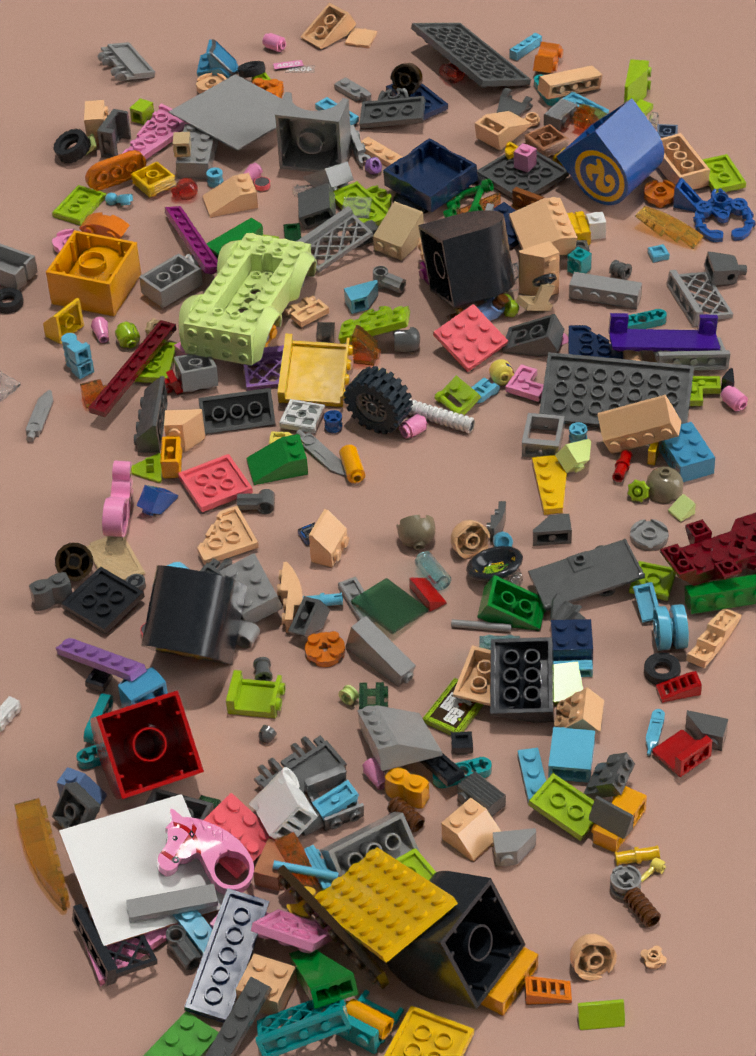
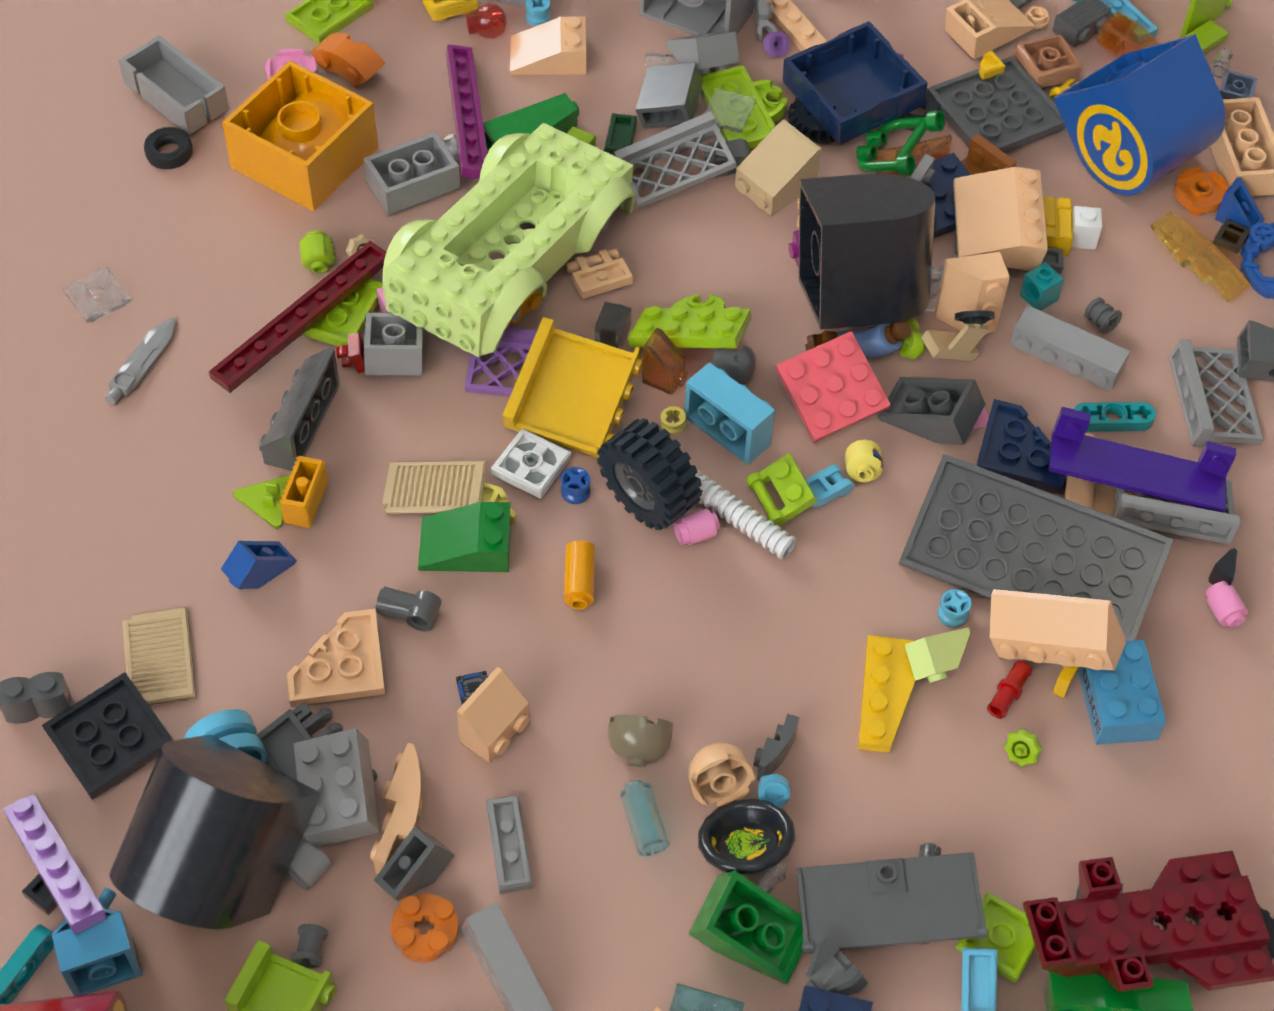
camera: 10 degrees right, 10 degrees up
yellow slope [43,298,84,344] -> none
dark brown cylinder [55,543,93,581] -> none
medium azure legs [61,333,95,379] -> none
clear orange brick [80,379,106,409] -> none
bright pink cone [91,317,109,343] -> none
bright pink animal [102,461,133,537] -> none
medium azure plate [105,193,133,206] -> none
tile [126,574,146,590] -> none
light nougat slope [164,409,205,452] -> none
coral plate [178,454,253,512] -> none
dark grey slope [198,388,276,434] -> none
bright pink cone [243,163,263,181] -> none
tile [254,177,271,191] -> none
light grey piece [296,429,346,476] -> none
medium azure pin [303,592,343,606] -> none
medium azure slope [344,280,378,314] -> none
clear green piece [351,578,428,635] -> none
light grey piece [373,266,406,293] -> none
red slope [409,577,447,611] -> none
light grey bar [451,619,512,632] -> none
bright pink plate [506,365,543,402] -> none
bright pink brick [514,143,537,173] -> none
light grey window [522,413,565,457] -> none
dark grey slope [533,514,572,546] -> none
light grey tile [630,519,669,551] -> none
dark tan cylinder [646,466,684,504] -> none
medium azure tile [647,244,670,262] -> none
yellowish green slope [668,494,696,522] -> none
lime plate [690,376,721,406] -> none
none -> tan window [382,461,487,514]
none -> medium azure brick [684,362,775,465]
none -> dark brown slope [1212,219,1250,254]

